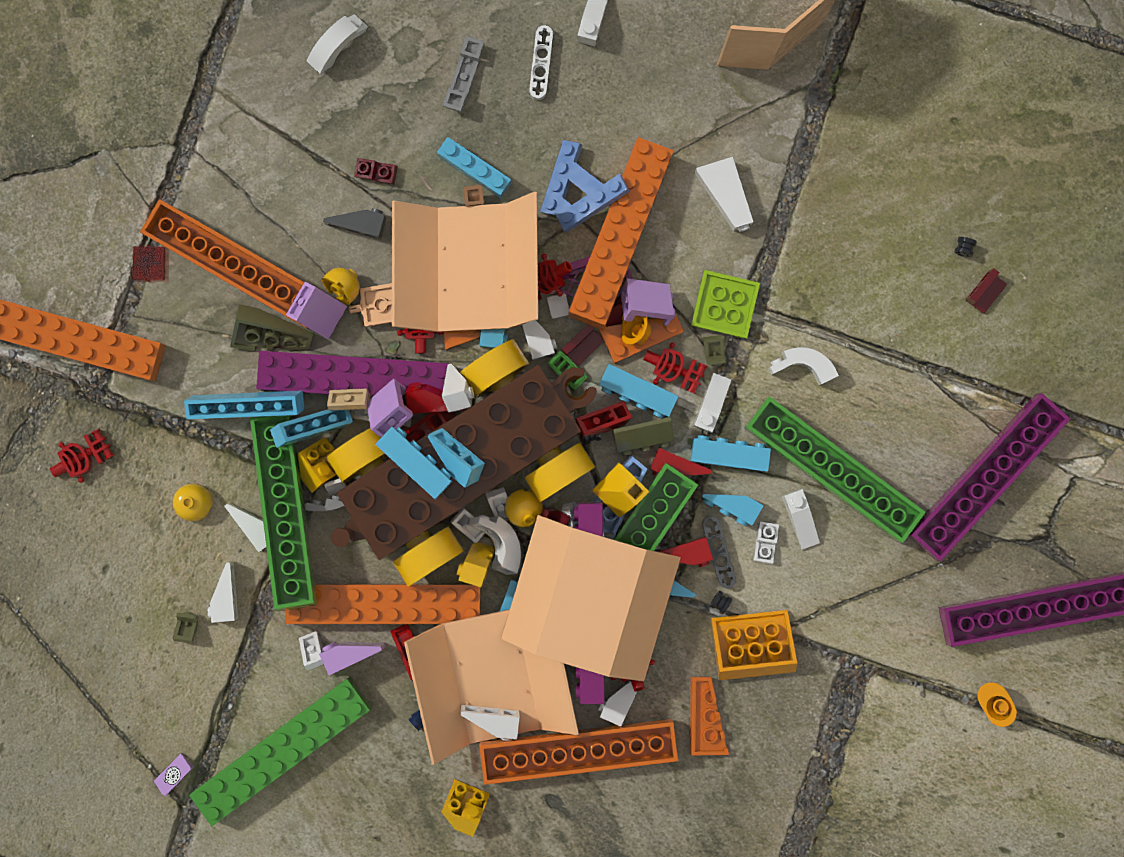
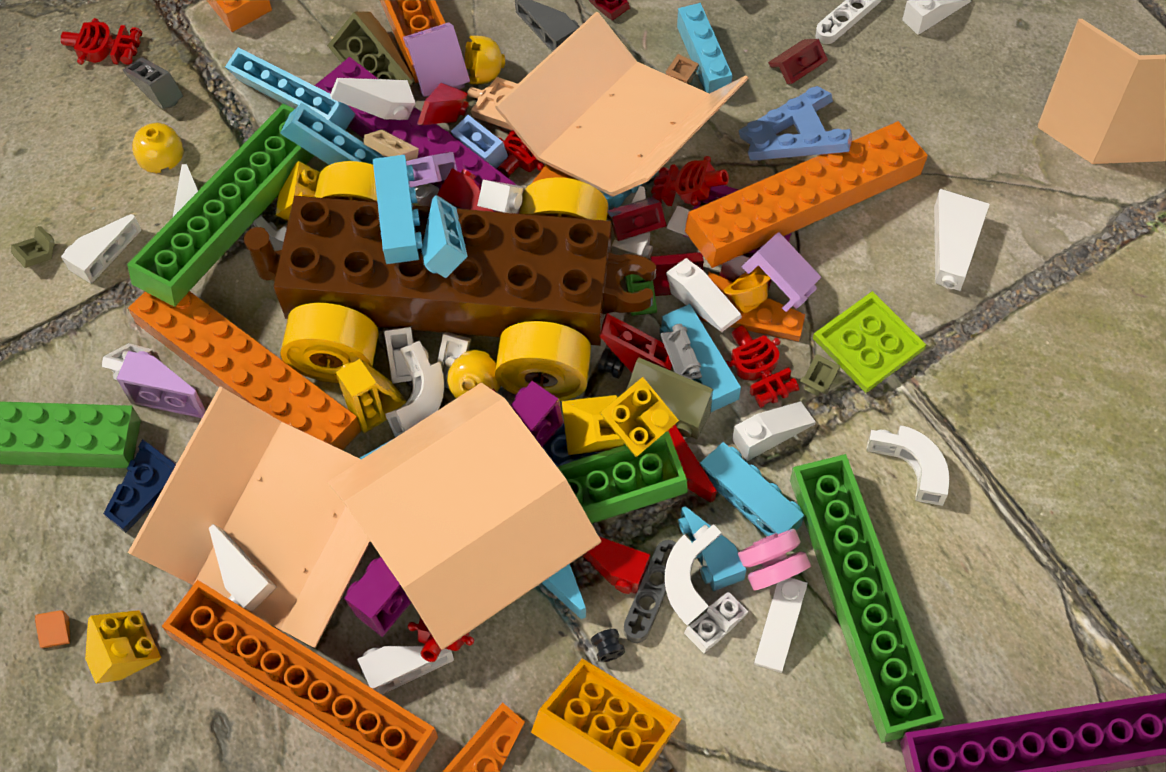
camera: 40 degrees right, 25 degrees down
none -> orange slope [35,610,70,648]
none -> dark blue wing [103,439,176,533]
none -> dark grey slope [123,57,183,109]
none -> white slope [330,78,415,120]
none -> red slope [417,83,469,125]
none -> light blue brick [451,115,508,169]
none -> yellow slope [600,377,679,457]
none -> dark red panel [607,197,667,241]
none -> light grey hinge [660,324,702,380]
none -> white arch [665,524,722,625]
none -> white slope [666,258,742,332]
none -> bright pink wheel [738,528,811,591]
none -> dark red panel [768,39,828,84]

